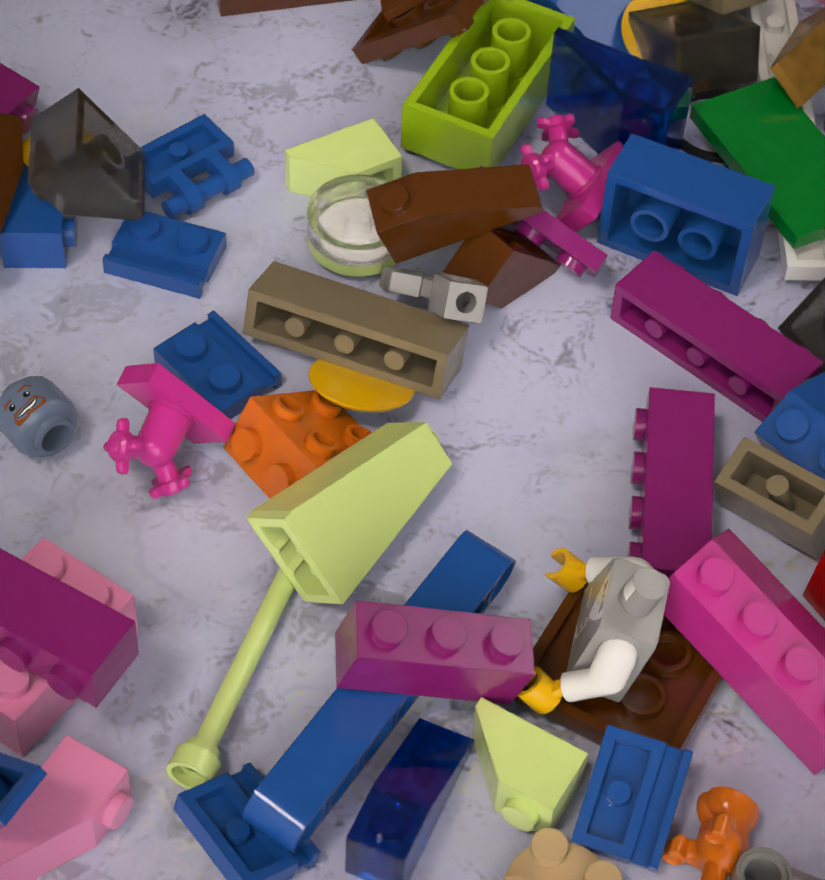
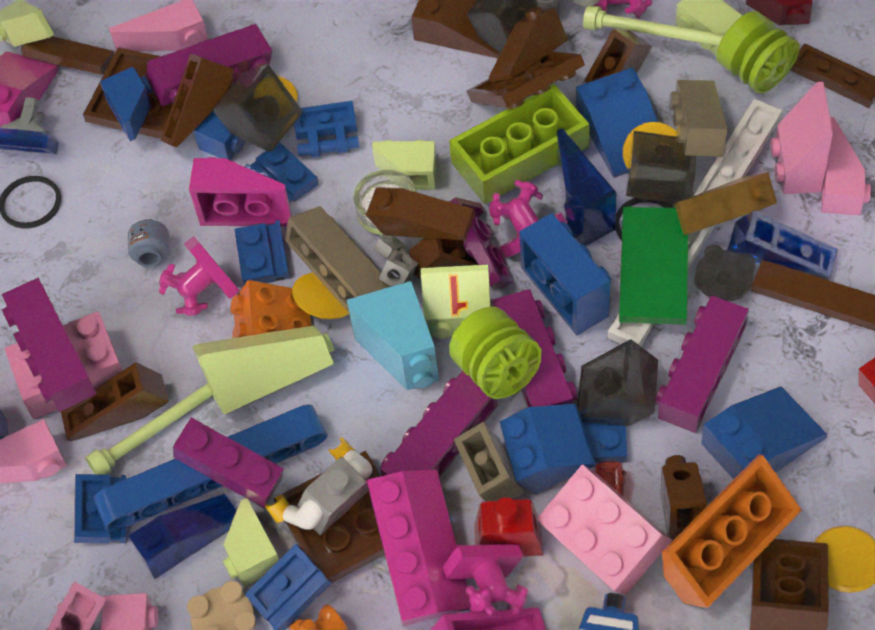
camera: 40 degrees right, 5 degrees up
none -> reddish brown slope [61,362,169,441]
none -> dark pink slope [189,157,292,227]
none -> medium azure slope [347,281,439,390]
none -> yellowish green slope [421,265,491,339]
none -> lime wheel [449,306,542,399]

